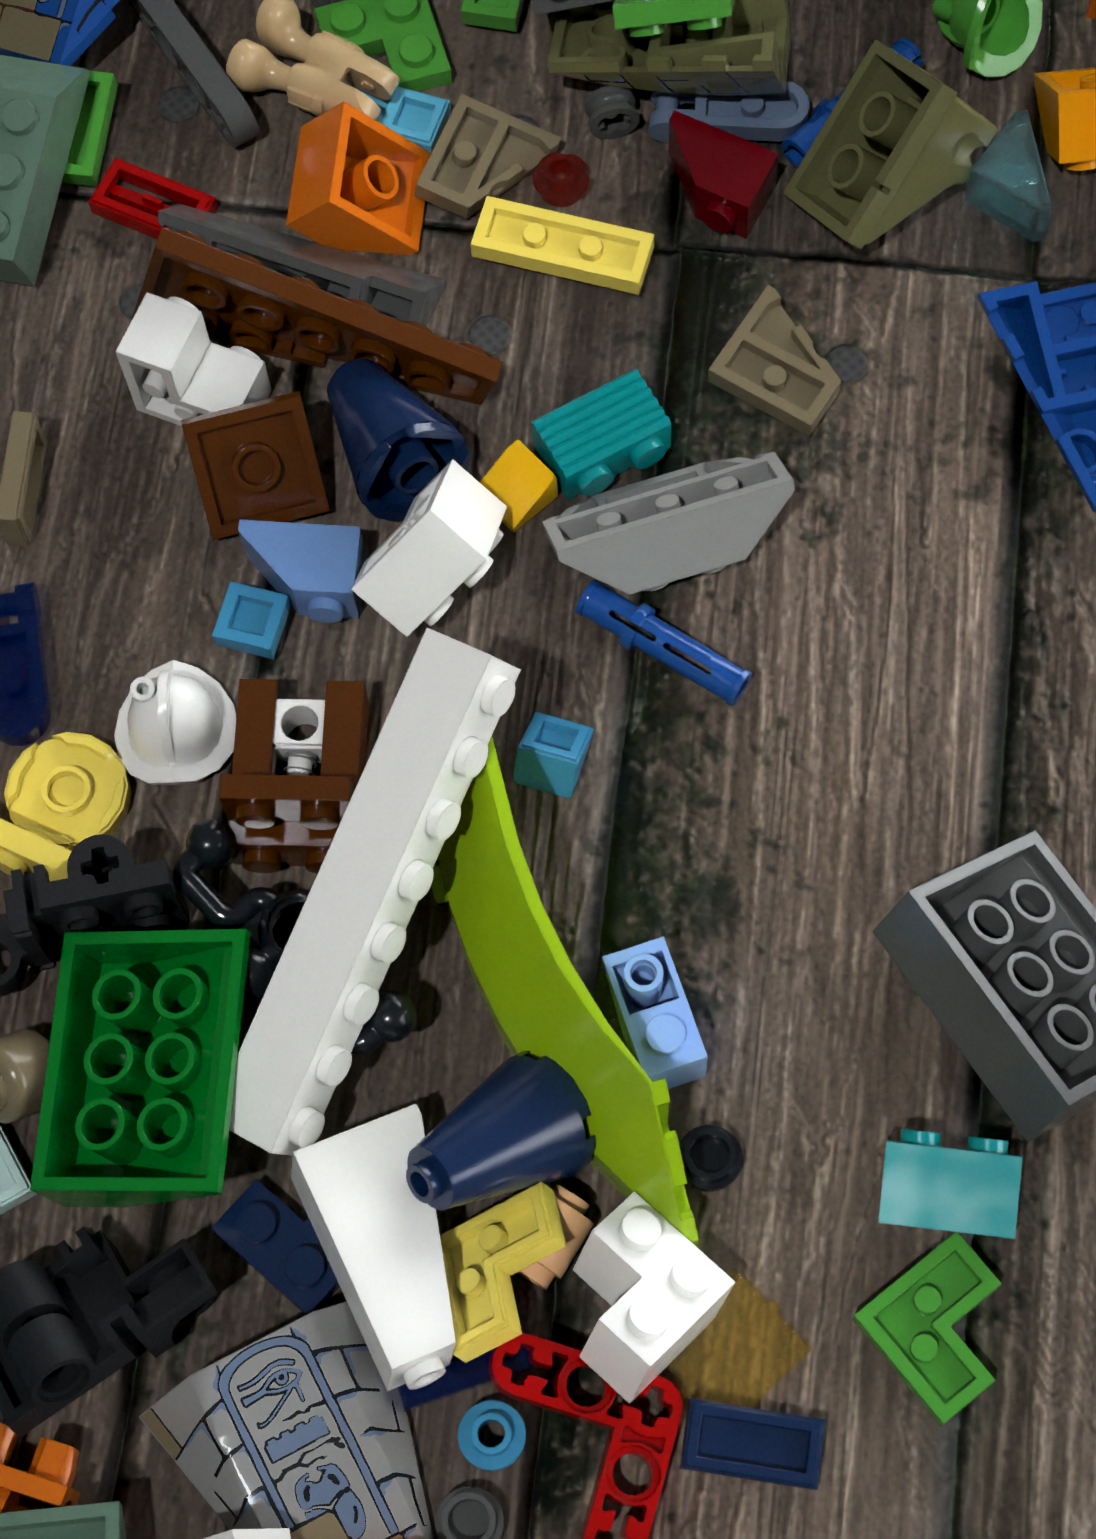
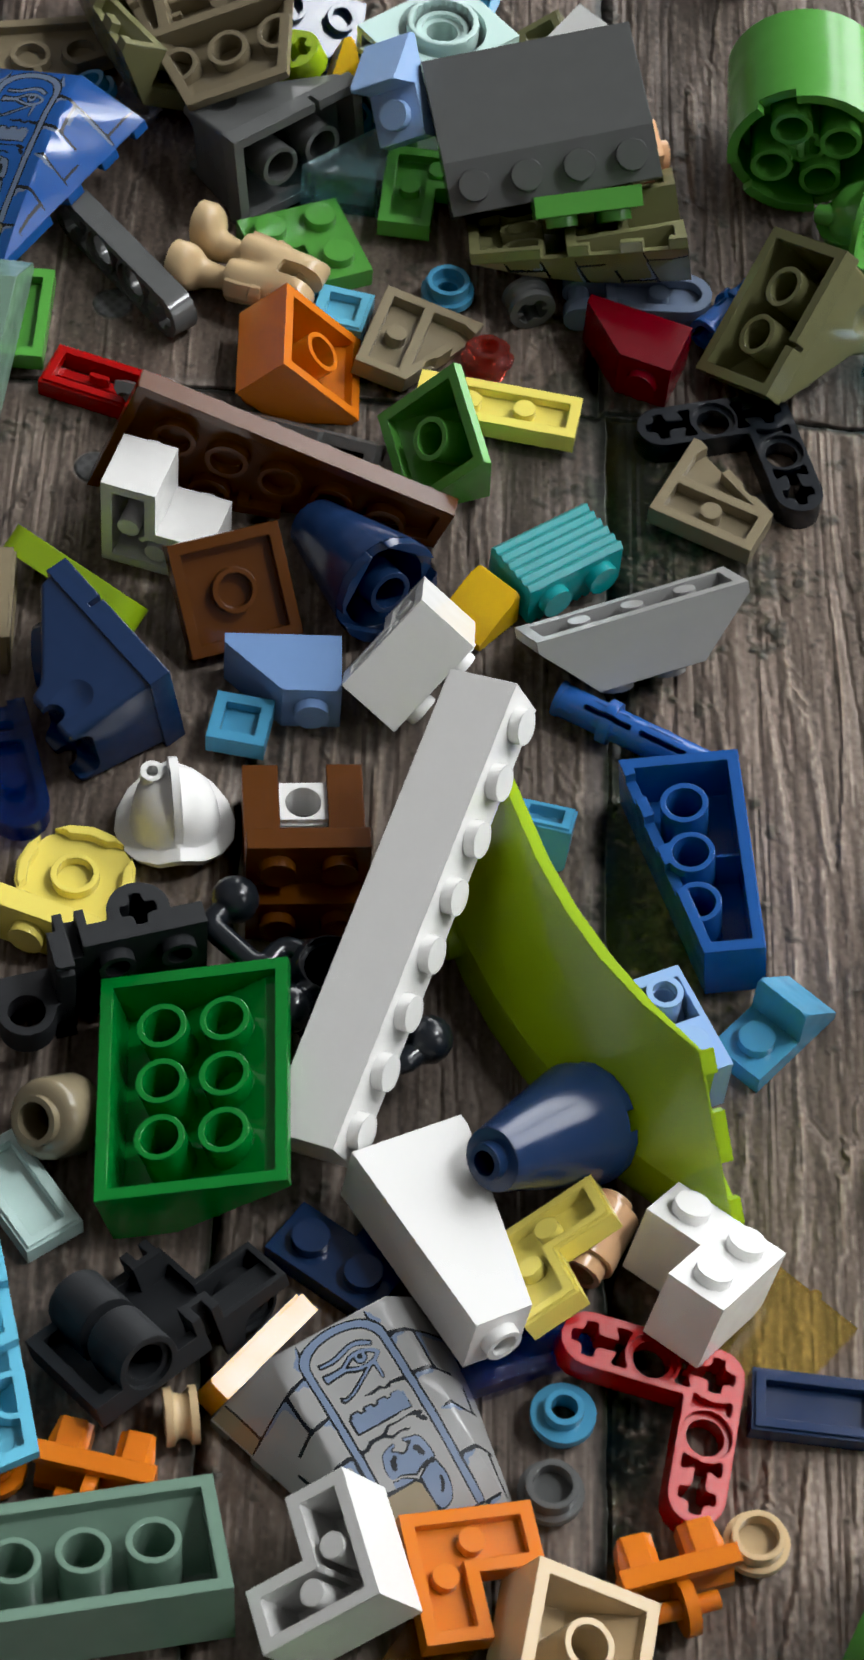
camera: 15 degrees left, 15 degrees down
black plate [679,1125,743,1192] -> none
none -> lime beam [3,524,149,632]
none -> dark blue piece [31,558,185,781]
none -> tan bush [161,1384,201,1448]
none -> tile [197,1294,318,1416]
none -> bright green slope [377,362,492,504]
none -> dark azure plate [421,264,474,313]
none -> blue wedge [618,749,767,994]
none -> black beam [634,394,824,529]
none -> dark azure slope [718,976,836,1093]

